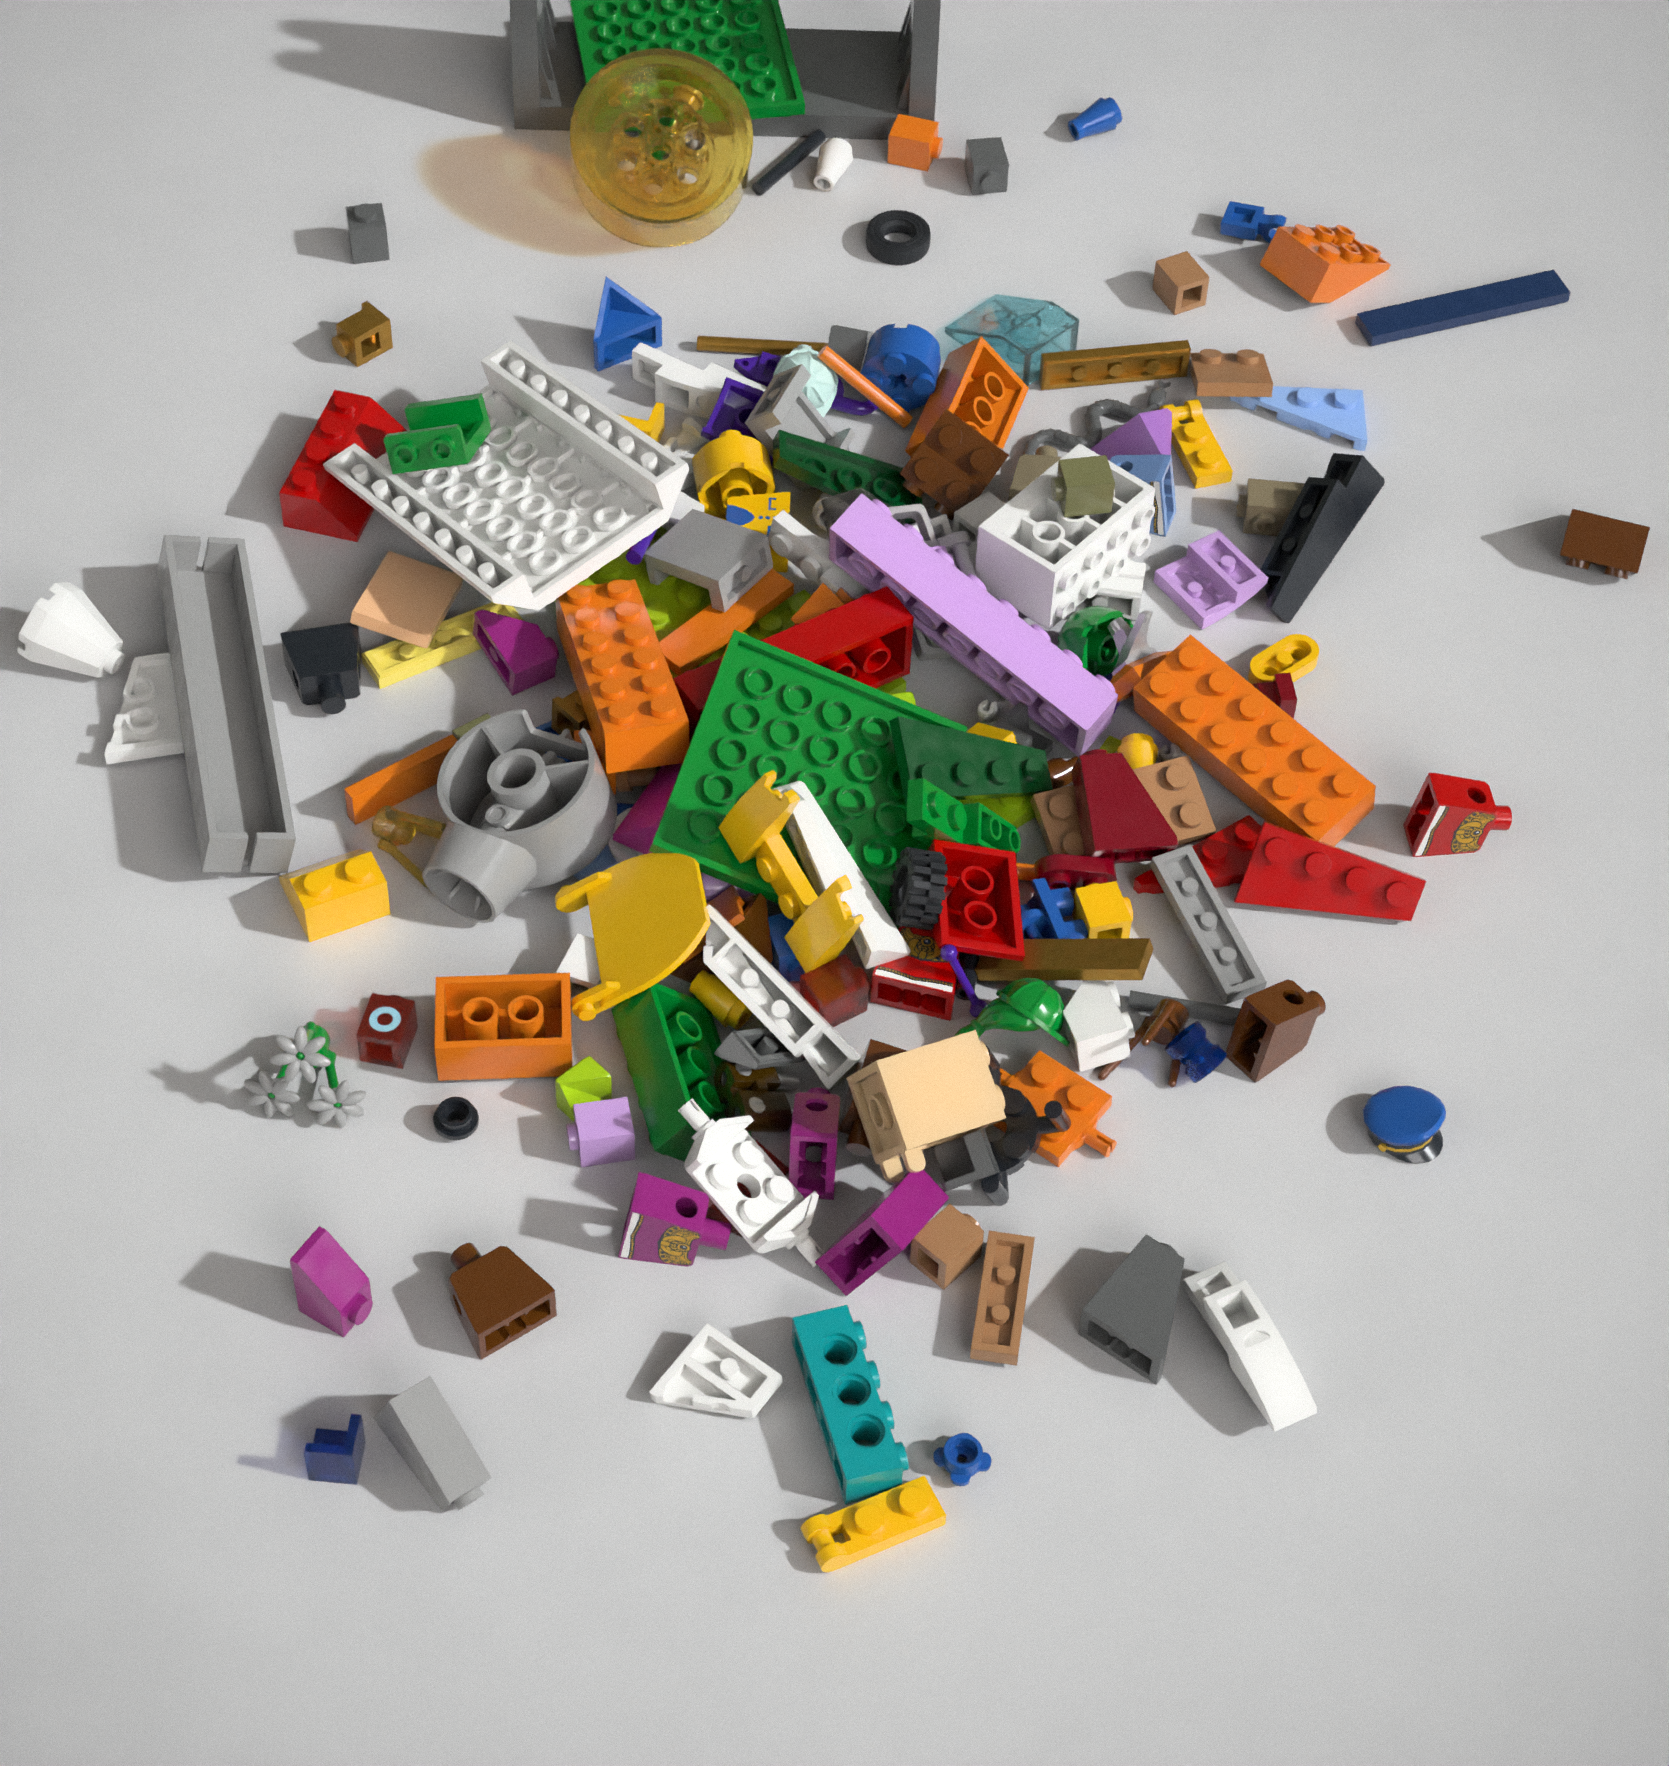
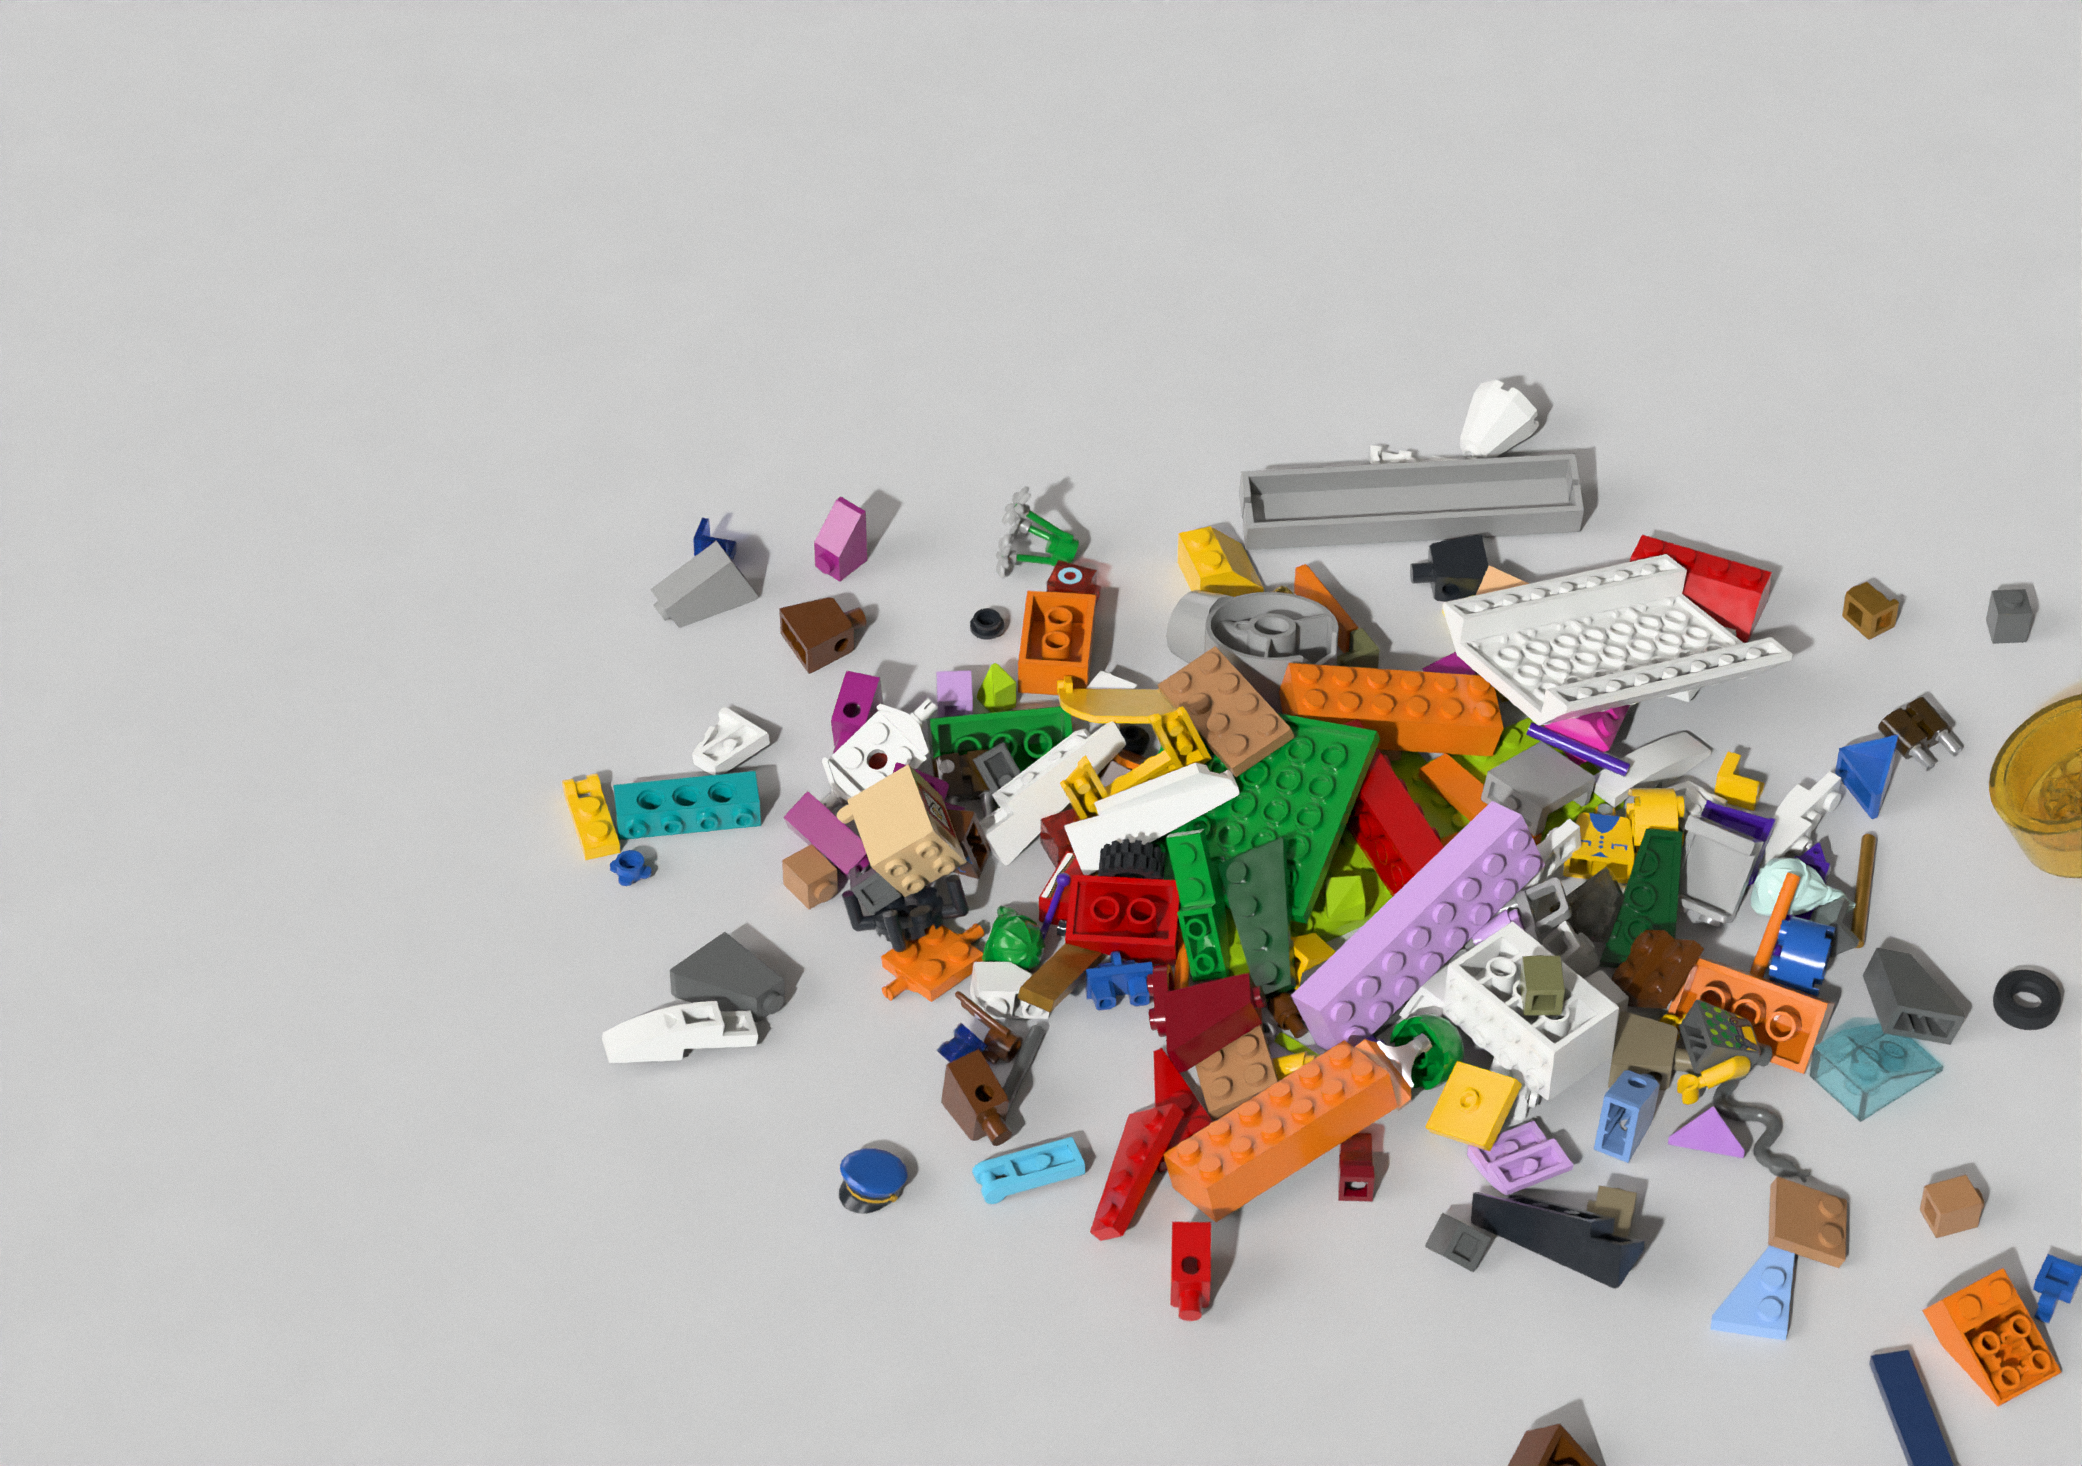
camera: 100 degrees right, 5 degrees down
green panel [383,393,492,474] -> none
medium nougat plate [970,1230,1035,1366] -> none
pearl gold tile [1039,340,1191,390] -> none
yellow brick [1072,881,1133,939] -> none
light grey plate [1150,844,1267,1005] -> none
yellow plate [1159,399,1233,489] -> none
yellow plate [1248,634,1319,688] -> none
none -> medium azure plate [972,1137,1085,1204]
none -> medium nougat plate [1157,646,1295,777]
none -> yellow plate [1425,1061,1522,1151]
none -> dark grey panel [1425,1213,1491,1272]
none -> torso [1659,999,1772,1105]
none -> dark grey slope [1862,948,1965,1045]
none -> dark brown piece [1878,697,1962,771]

